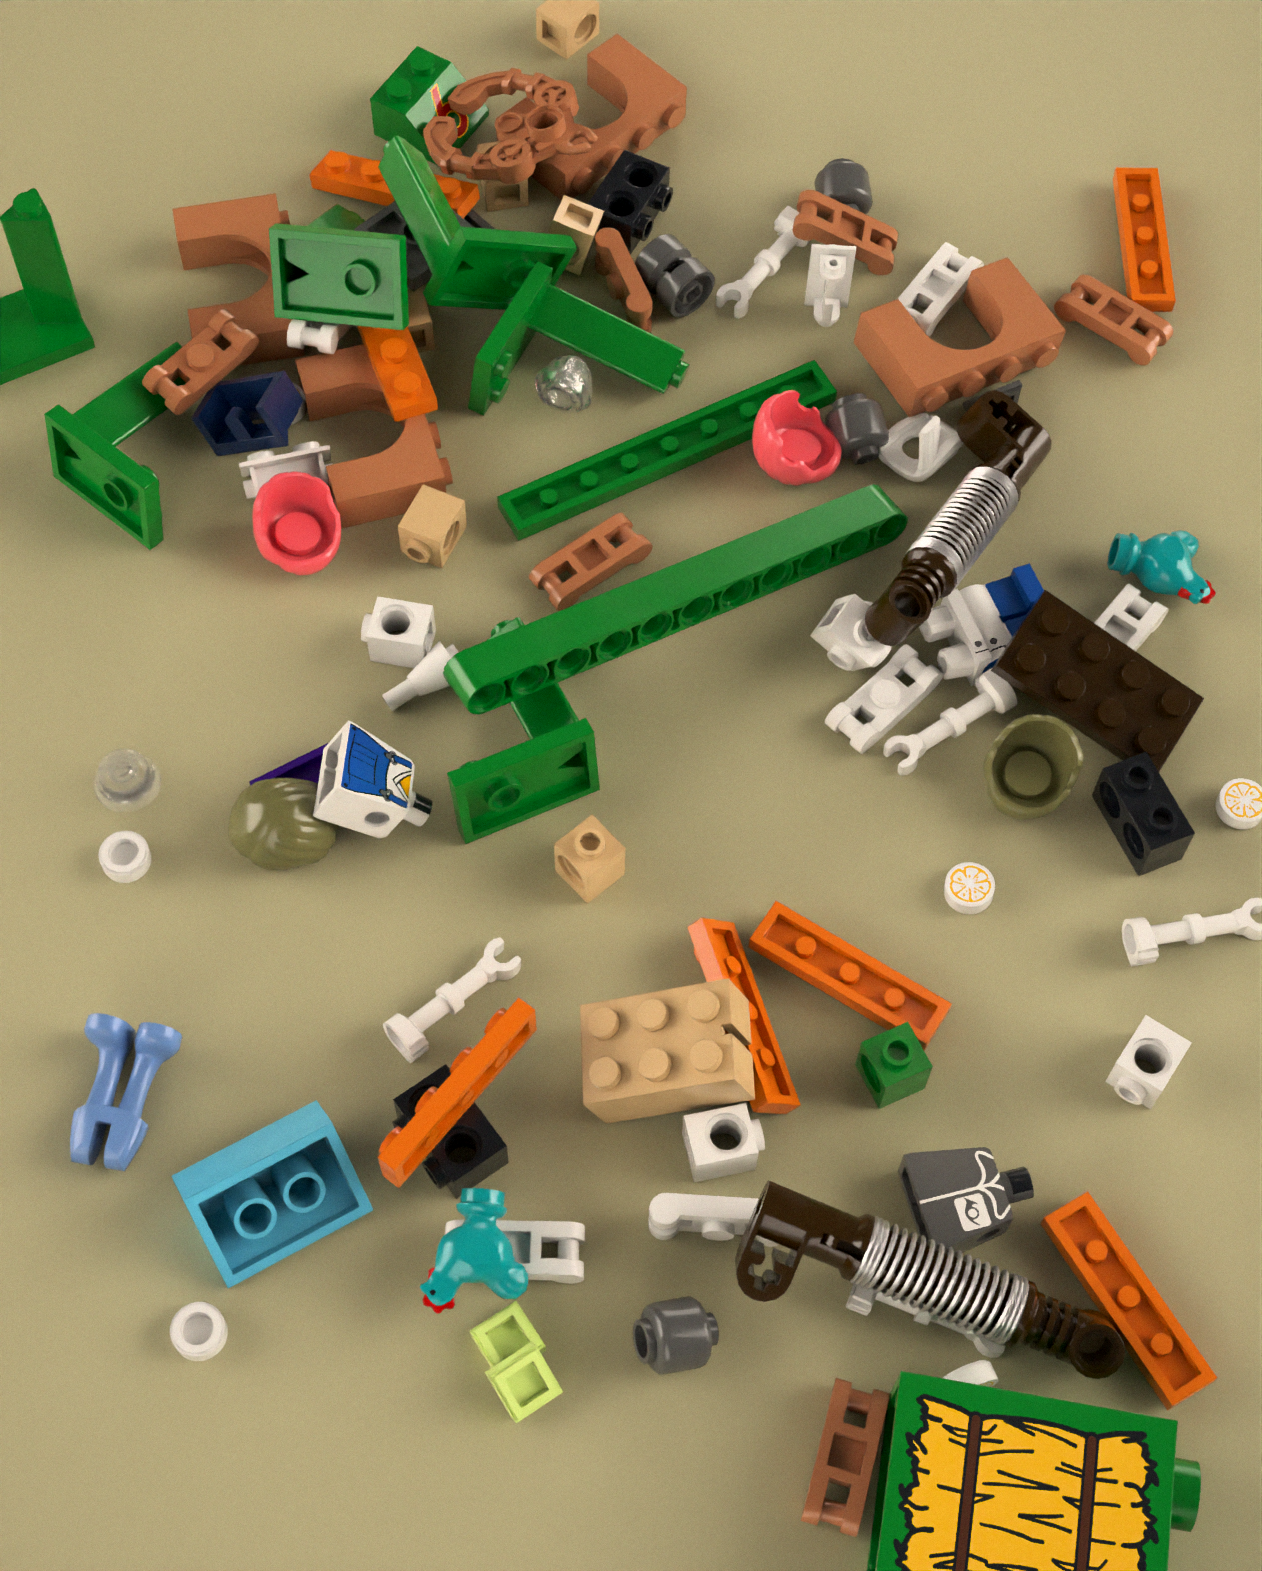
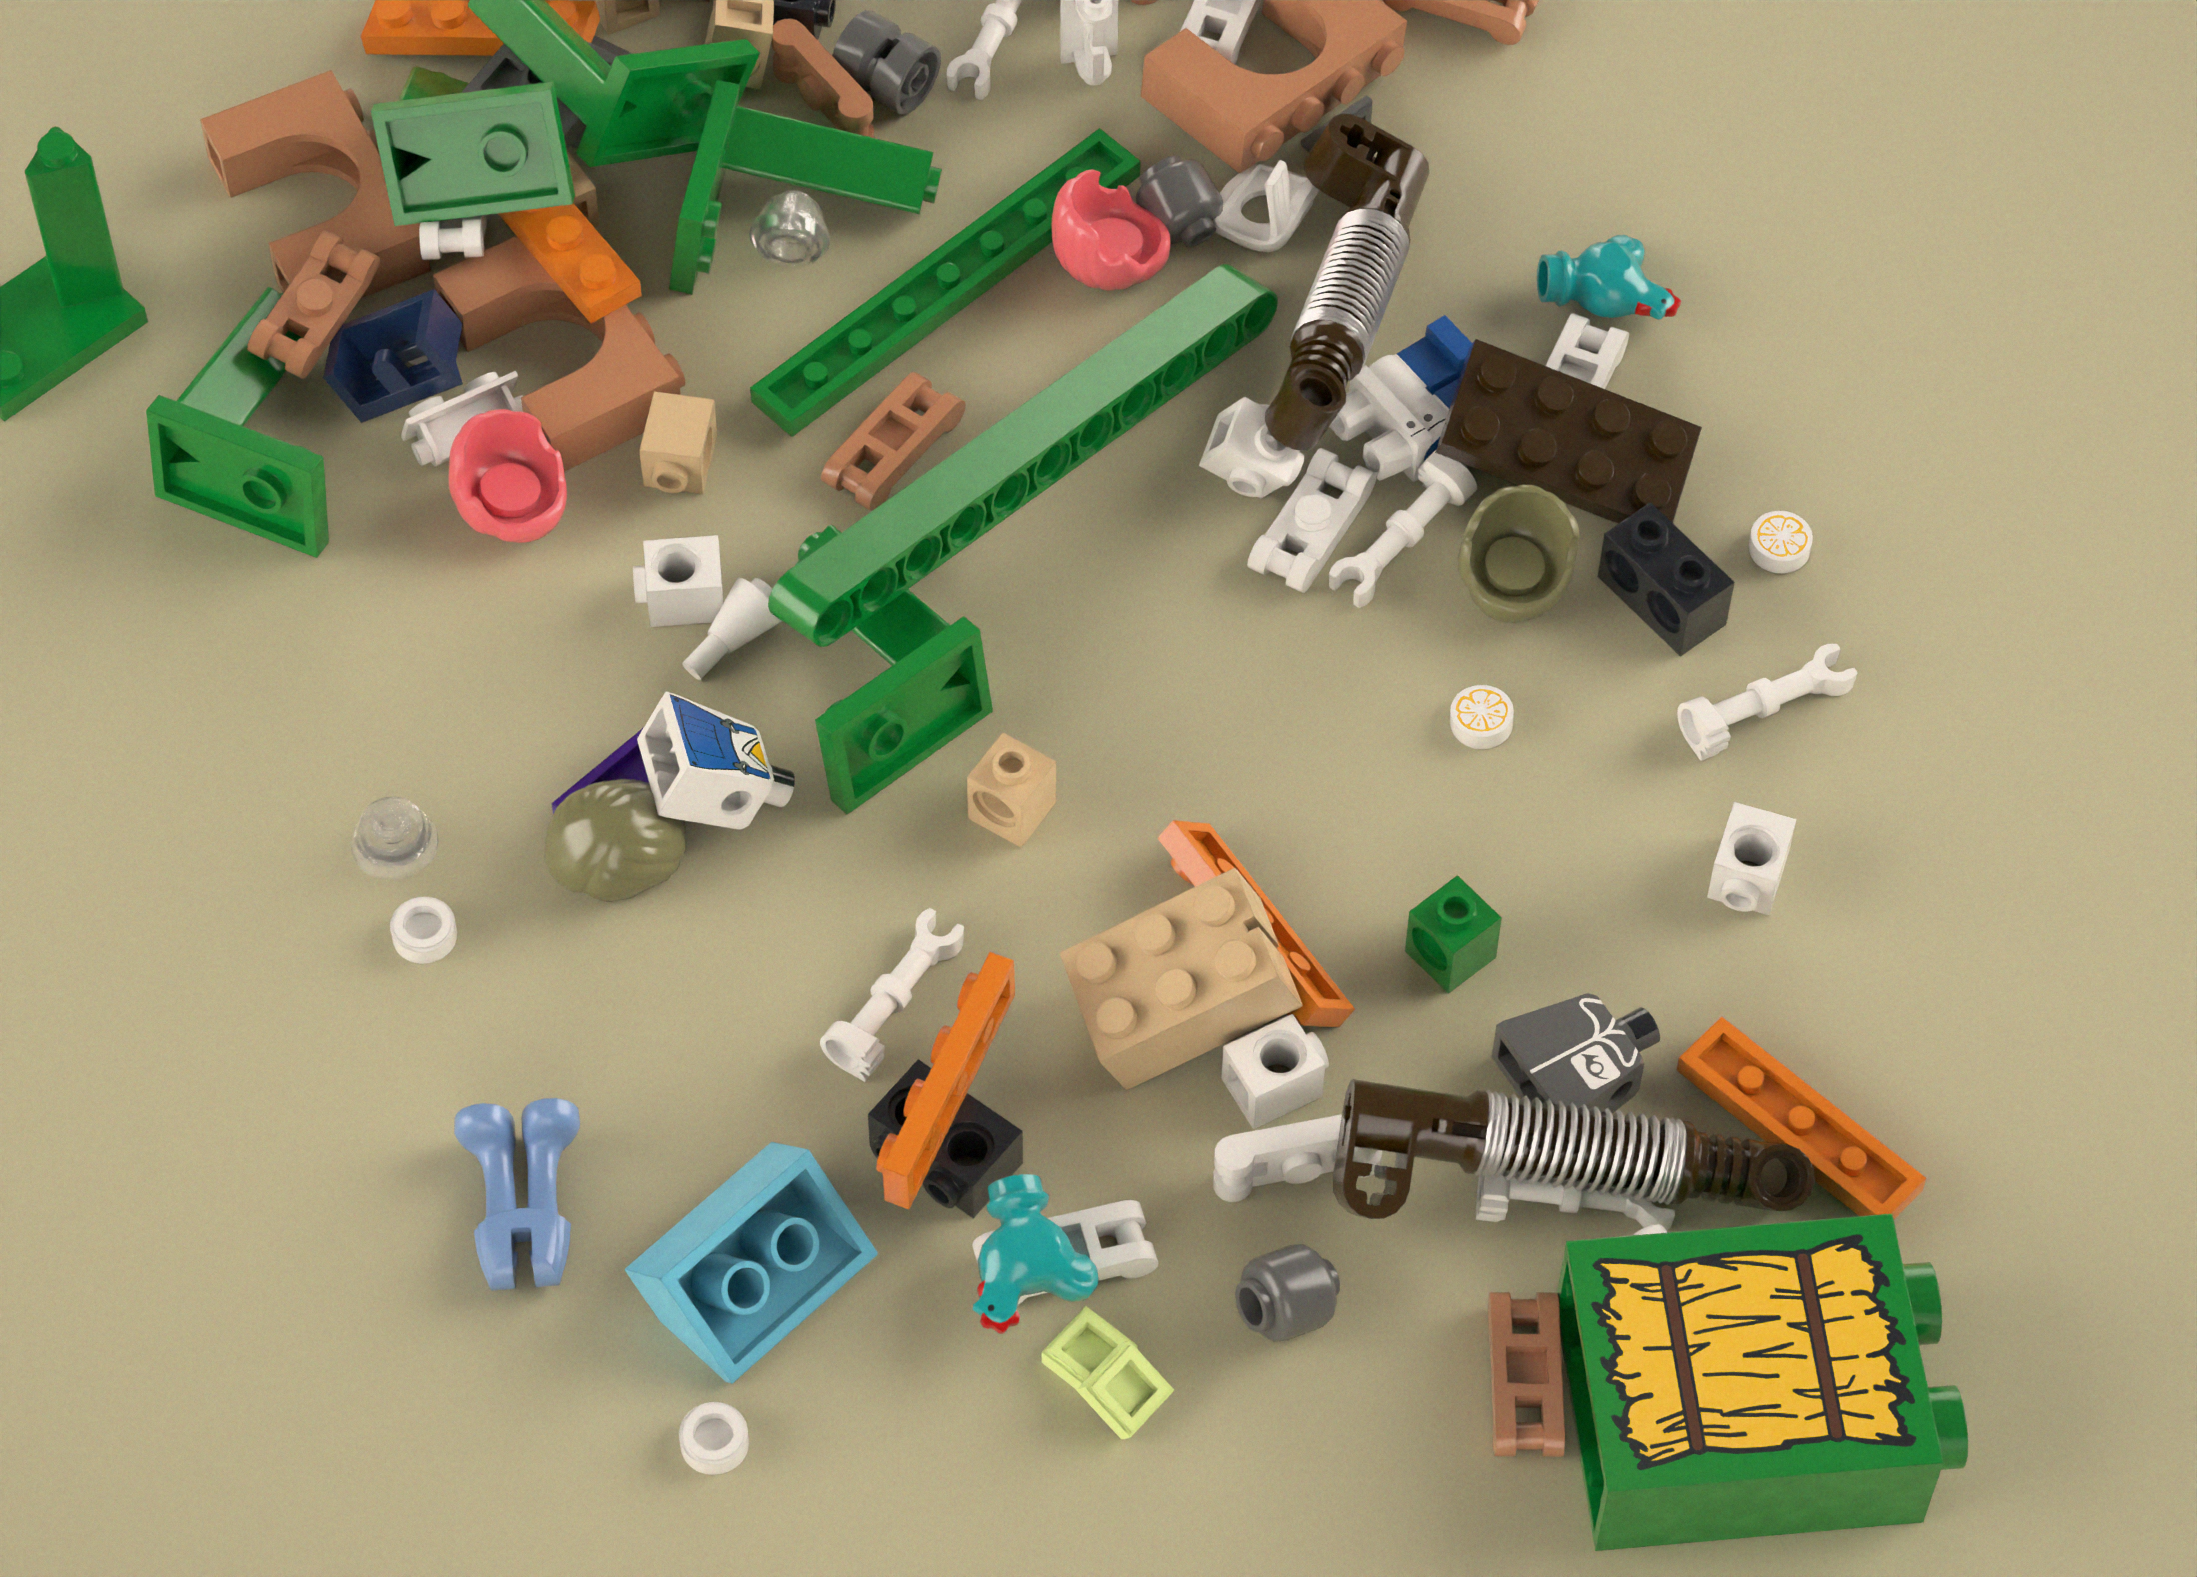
camera: 15 degrees left, 5 degrees down
orange plate [748,901,952,1051] -> none

